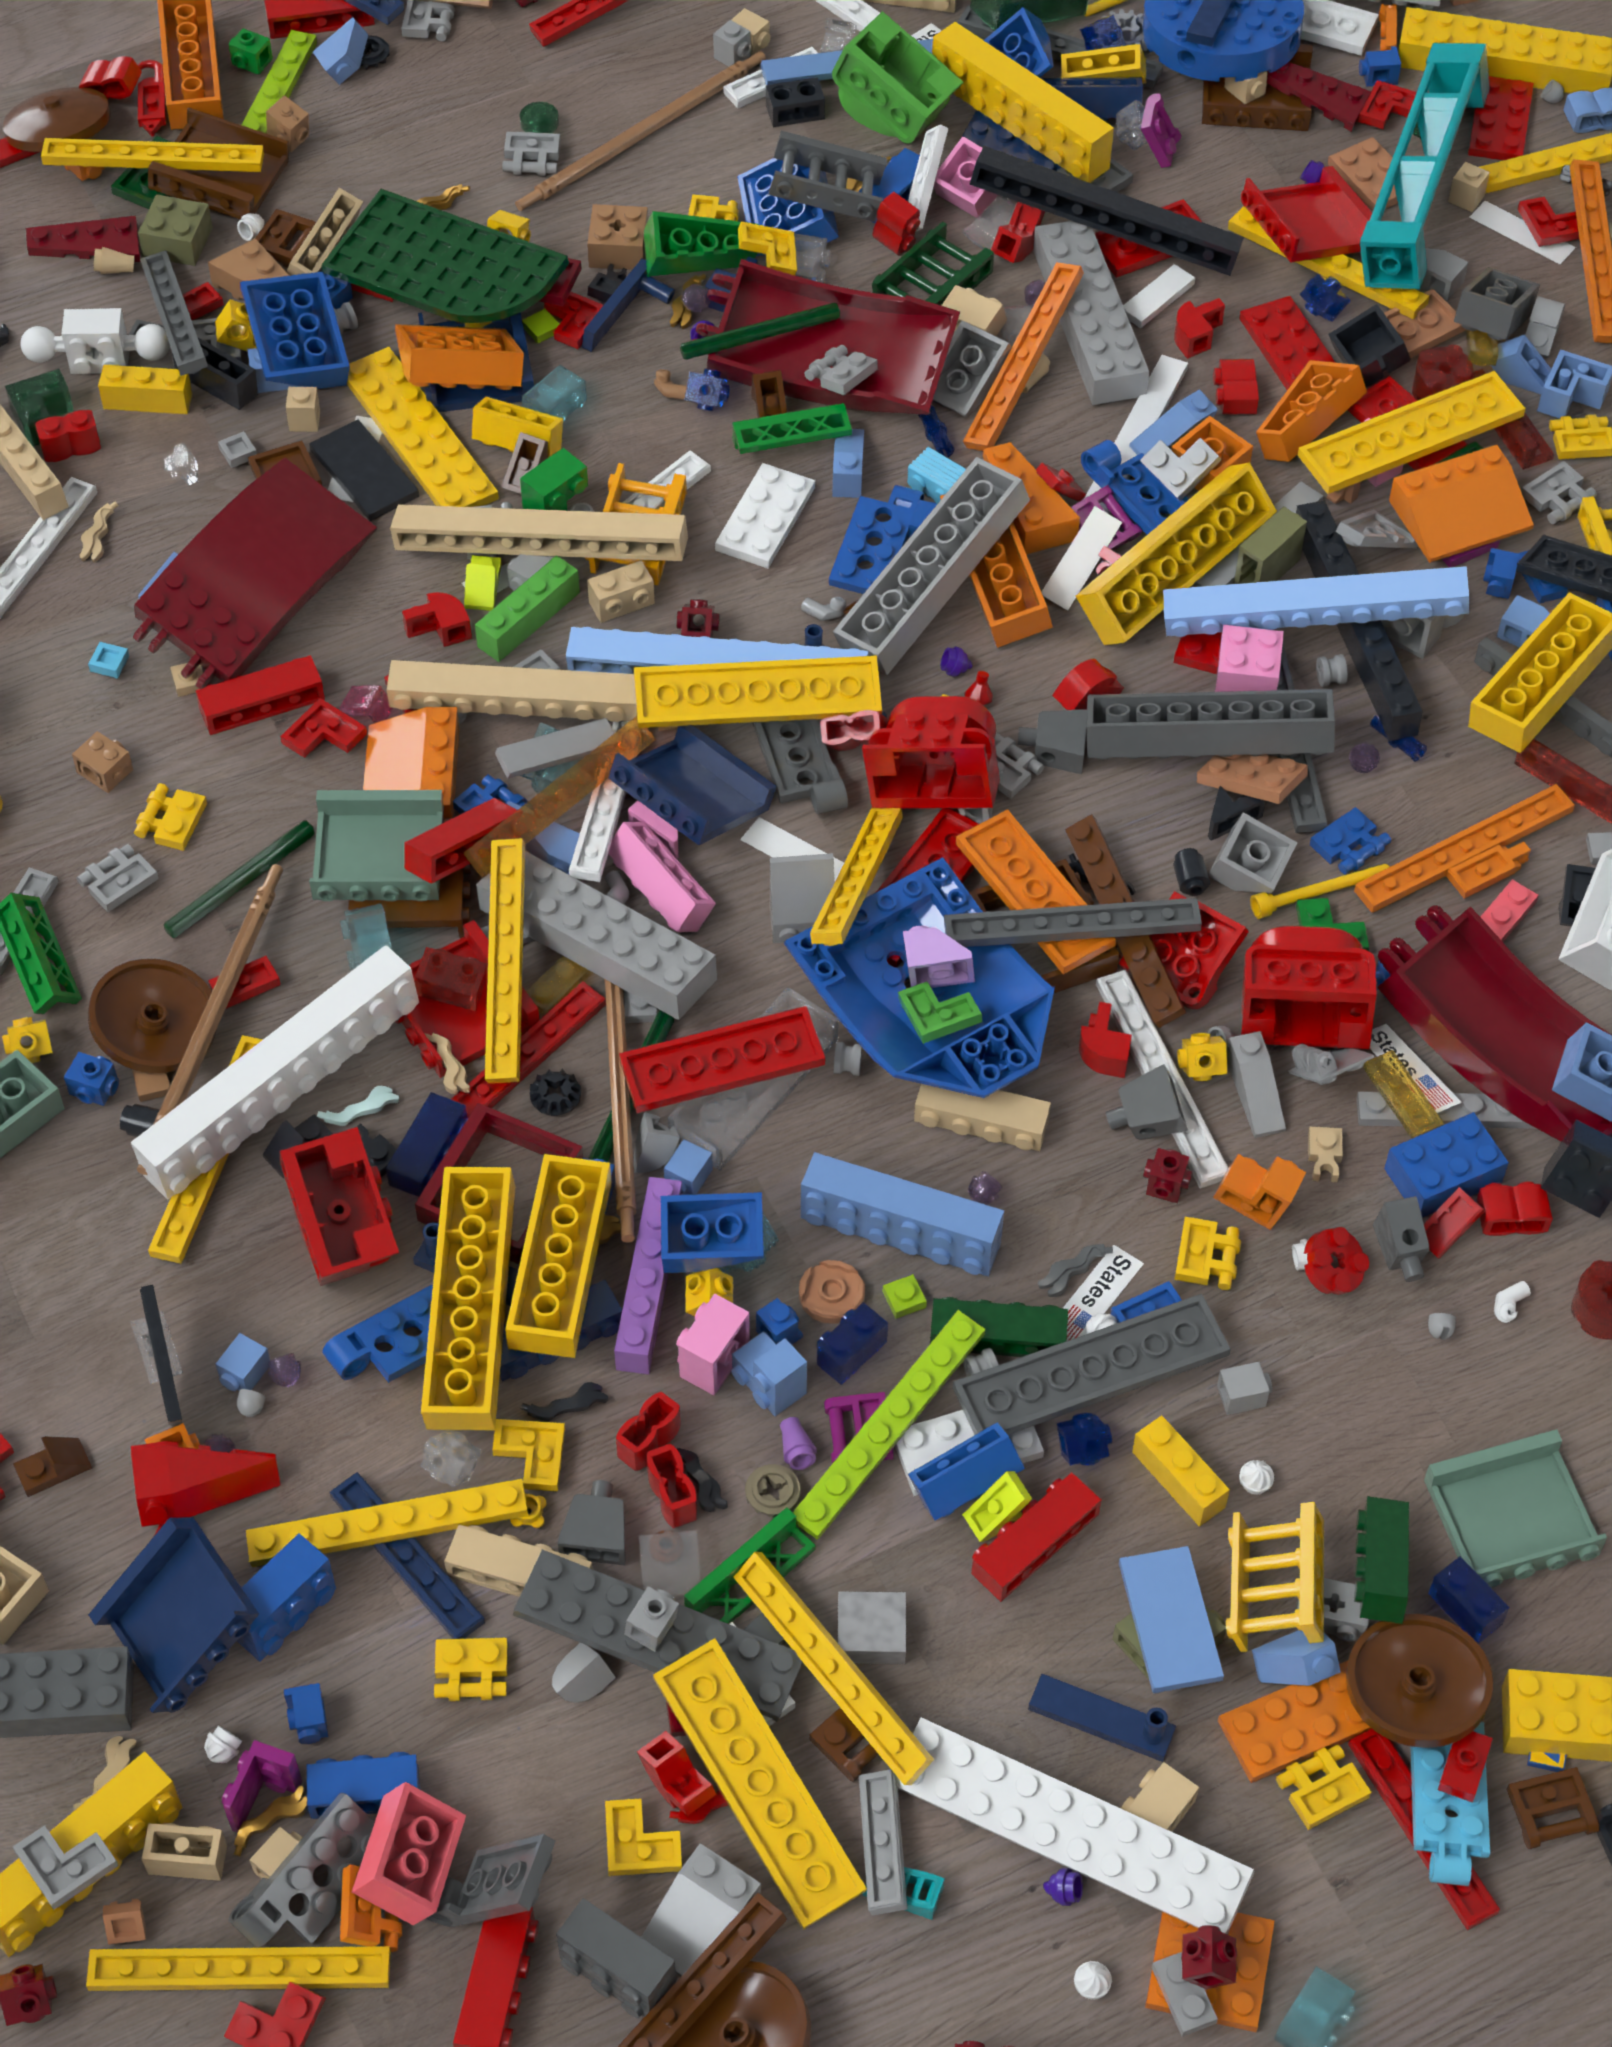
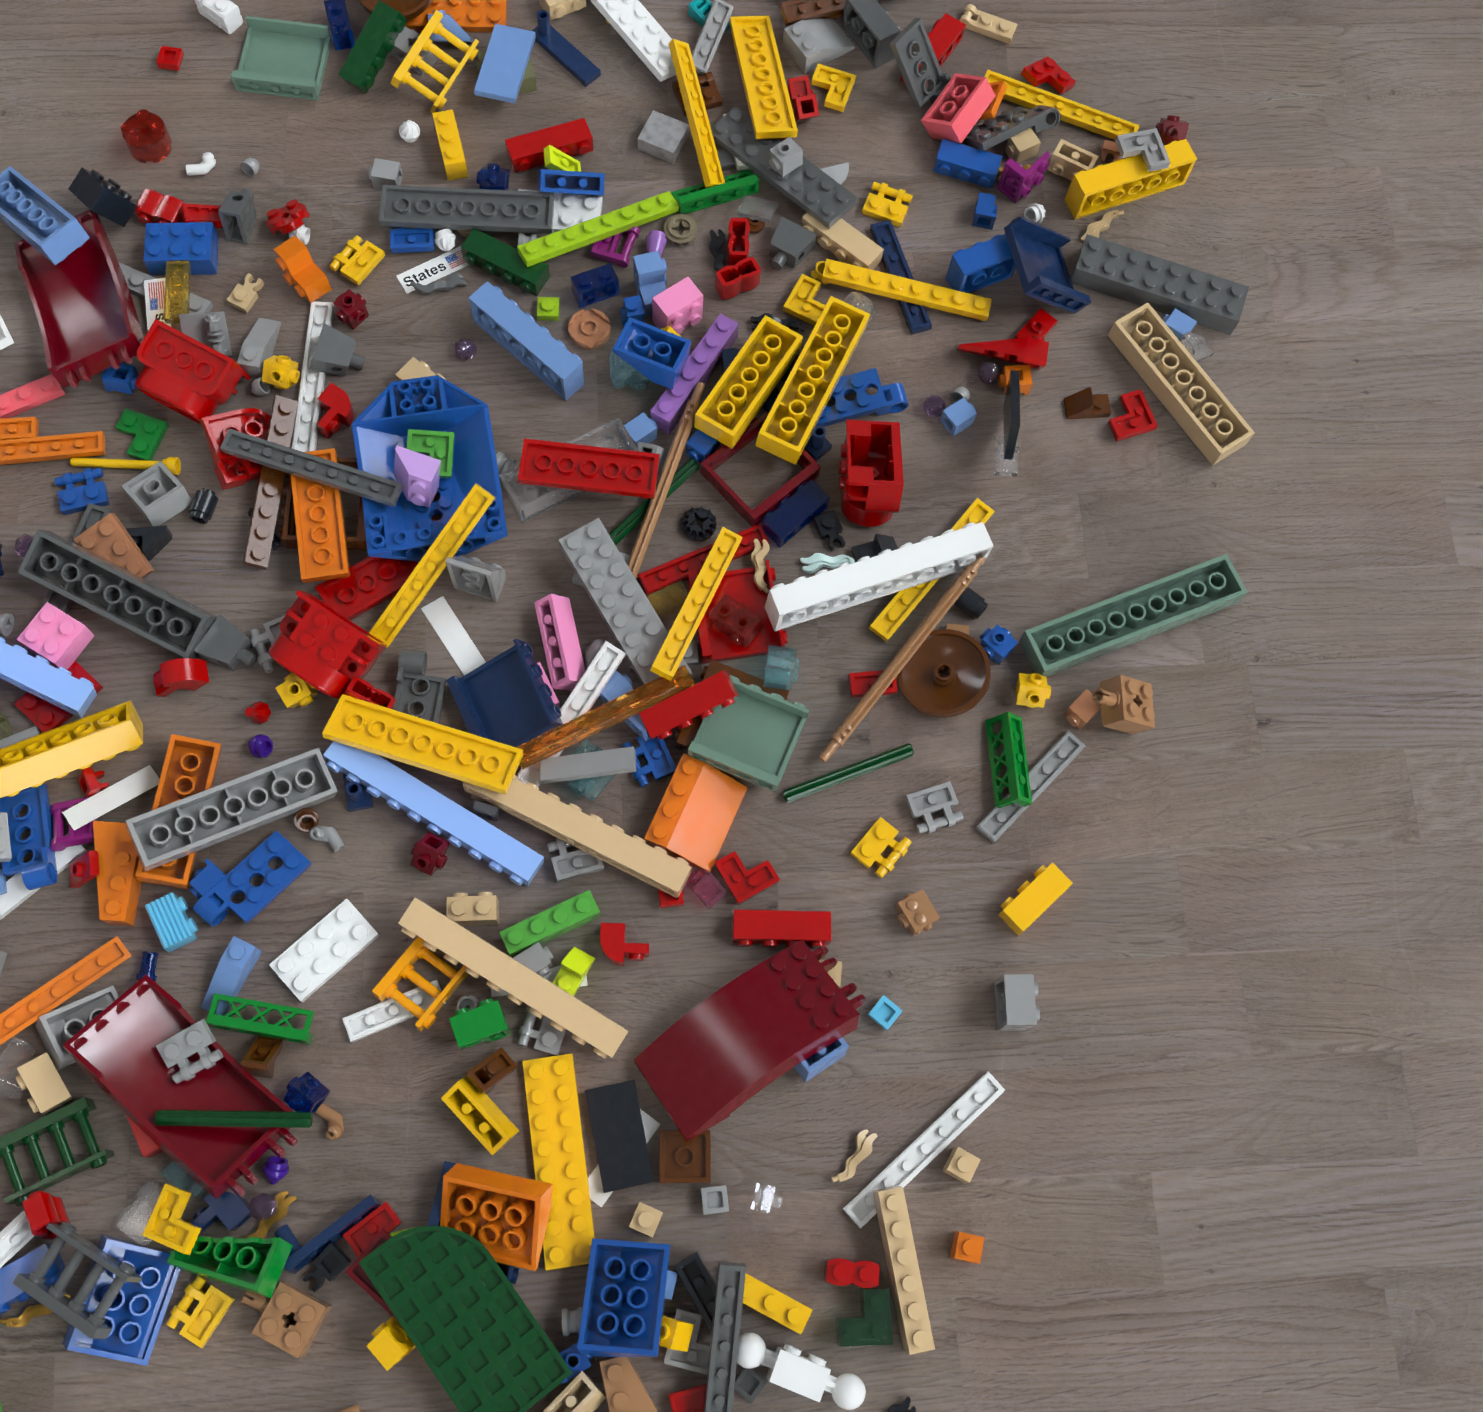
camera: 165 degrees left, 15 degrees up
clear light blue brick [522,365,587,422] -> none

